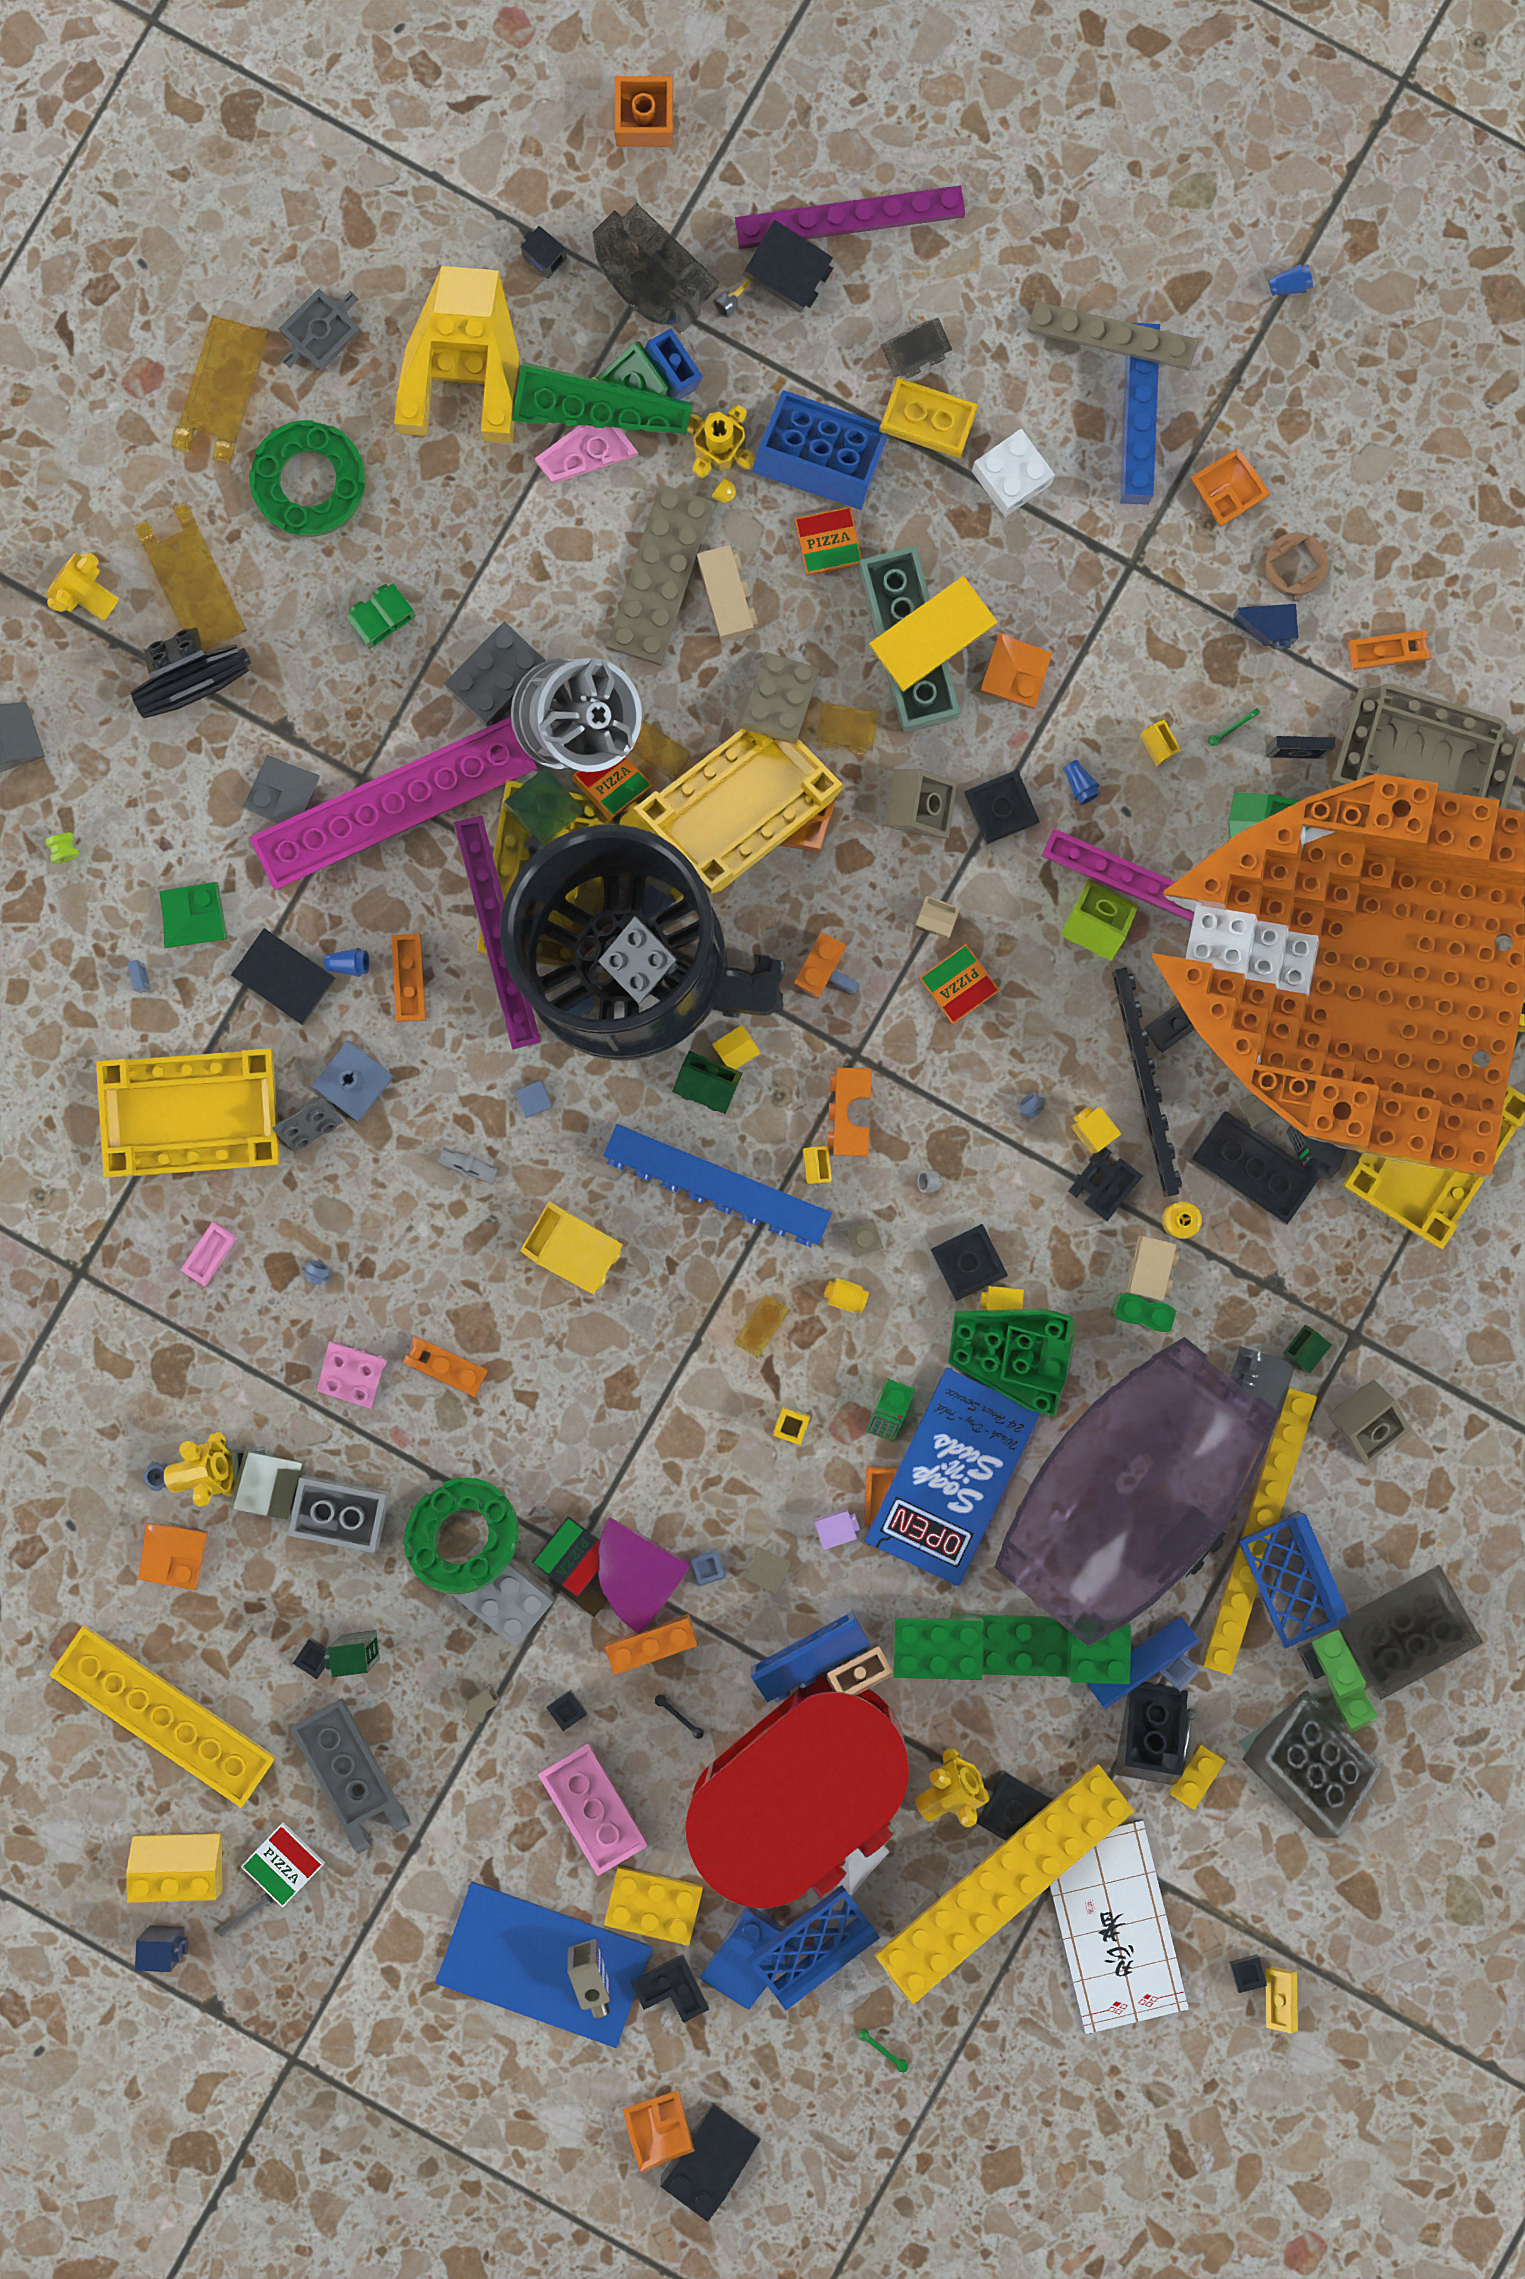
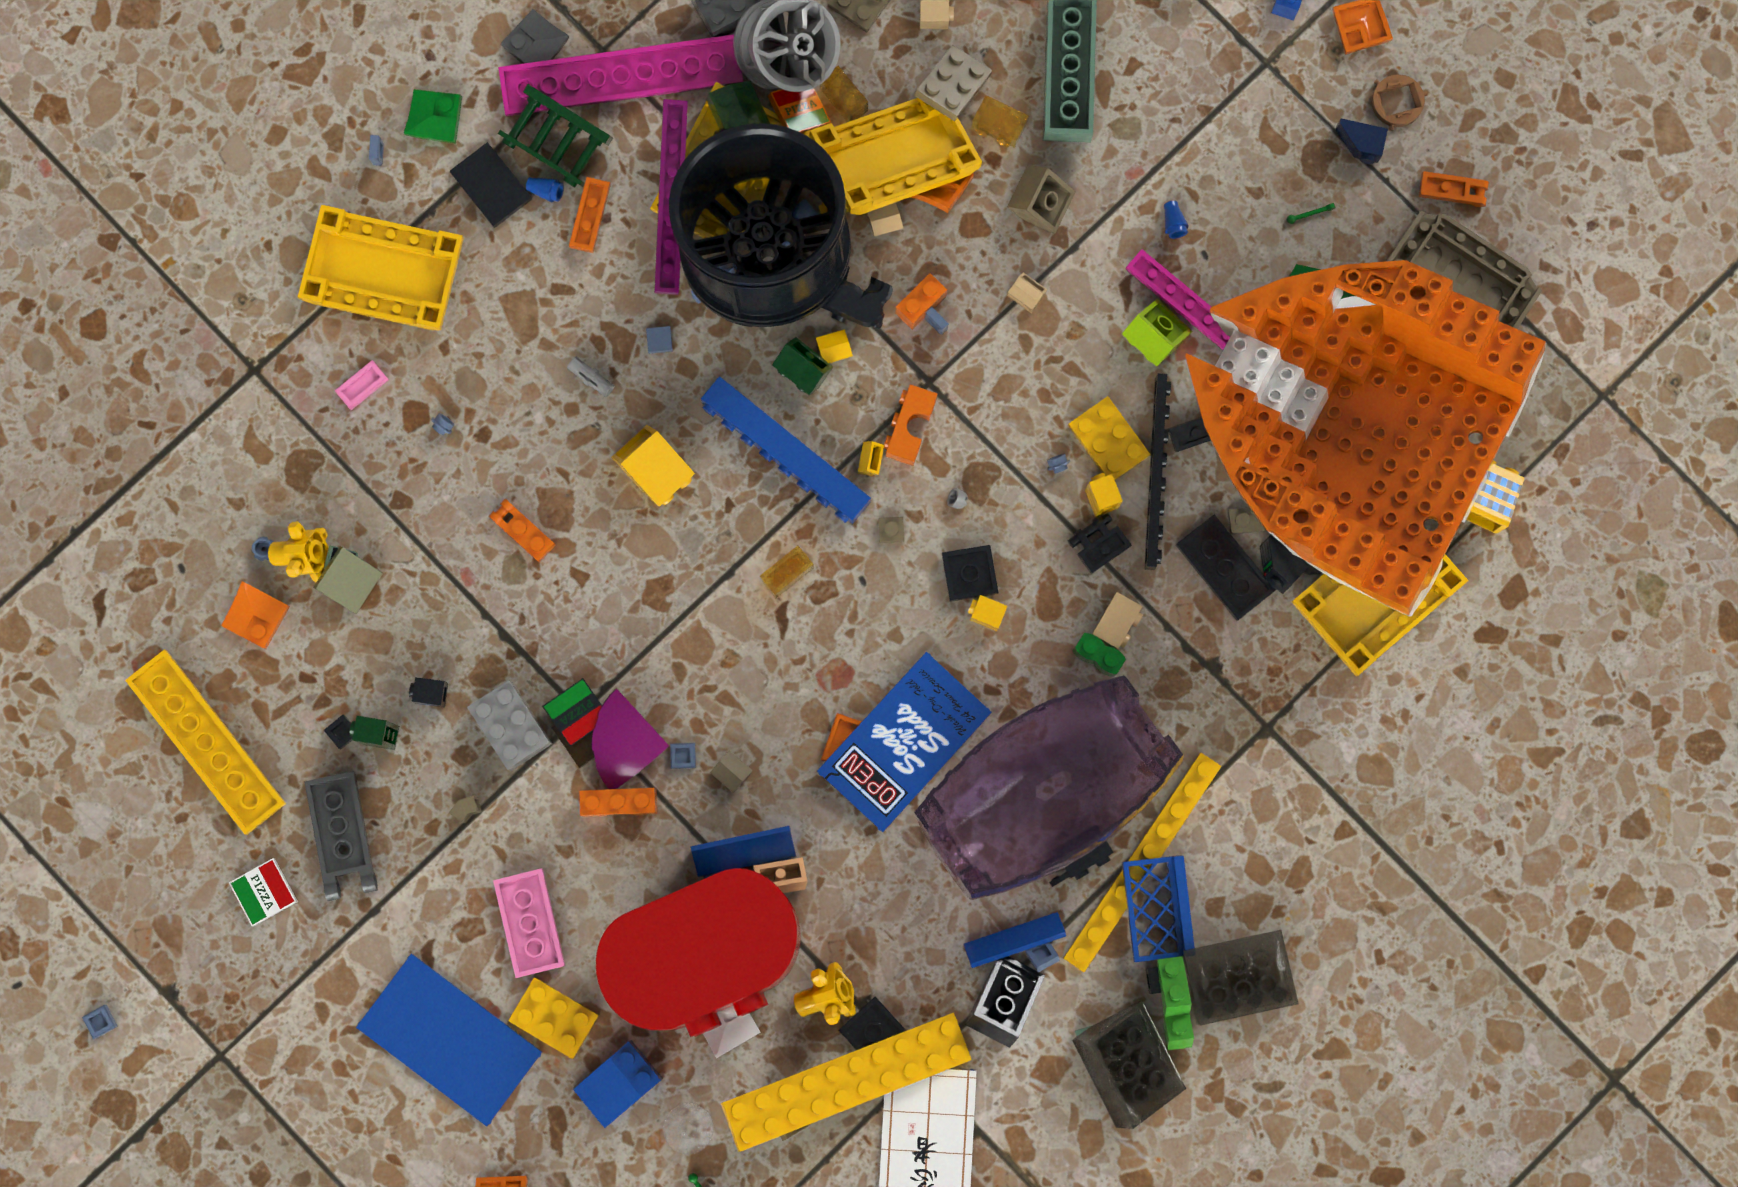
camera: 20 degrees right, 5 degrees down
lime wheel [45,832,80,864] -> none
yellow slope [126,1833,223,1903] -> none
dark blue brick [135,1926,188,1972] -> none
dark grey piece [218,1893,273,1937] -> none
dark grey hinge [272,1097,343,1151] -> none
light grey brick [287,1475,390,1553] -> none
sand blue tile [312,1040,395,1122] -> none
bright pink hinge [316,1341,387,1409] -> none
green plate [404,1478,519,1594] -> none
black plate [546,1689,588,1731] -> none
dark tan torso [567,1939,610,2018] -> none
hinge [598,916,678,1004] -> none
black plate [631,1954,710,2023] -> none
black hinge [655,1694,704,1739] -> none
blue fence [747,1885,880,2011] -> none
yellow brick [773,1406,810,1446] -> none
lavender brick [814,1508,860,1550] -> none
yellow brick [824,1277,869,1314] -> none
green slope [866,1377,915,1442] -> none
yellow tile [869,575,998,692] -> none
green bracket [893,1614,1131,1684] -> none
tile [919,944,1000,1025] -> none
green wedge [948,1309,1076,1417] -> none
black tile [964,769,1040,845] -> none
orange plate [980,632,1052,709] -> none
yellow piece [1139,719,1182,767] -> none
yellow head [1162,1201,1202,1239] -> none
yellow plate [1168,1743,1225,1810] -> none
dark grey hinge [1183,1709,1196,1770] -> none
dark grey hinge [1223,1346,1296,1419] -> none
black tile [1265,736,1335,759] -> none
dark green piece [1283,1325,1332,1373] -> none
dark tan slope [1328,1379,1411,1466] -> none
none -> sand blue tile [82,1005,118,1039]
none -> black brick [409,677,448,708]
none -> dark green fence [498,84,613,188]
none -> tan piece [867,202,903,236]
none -> yellow plate [1068,396,1151,480]

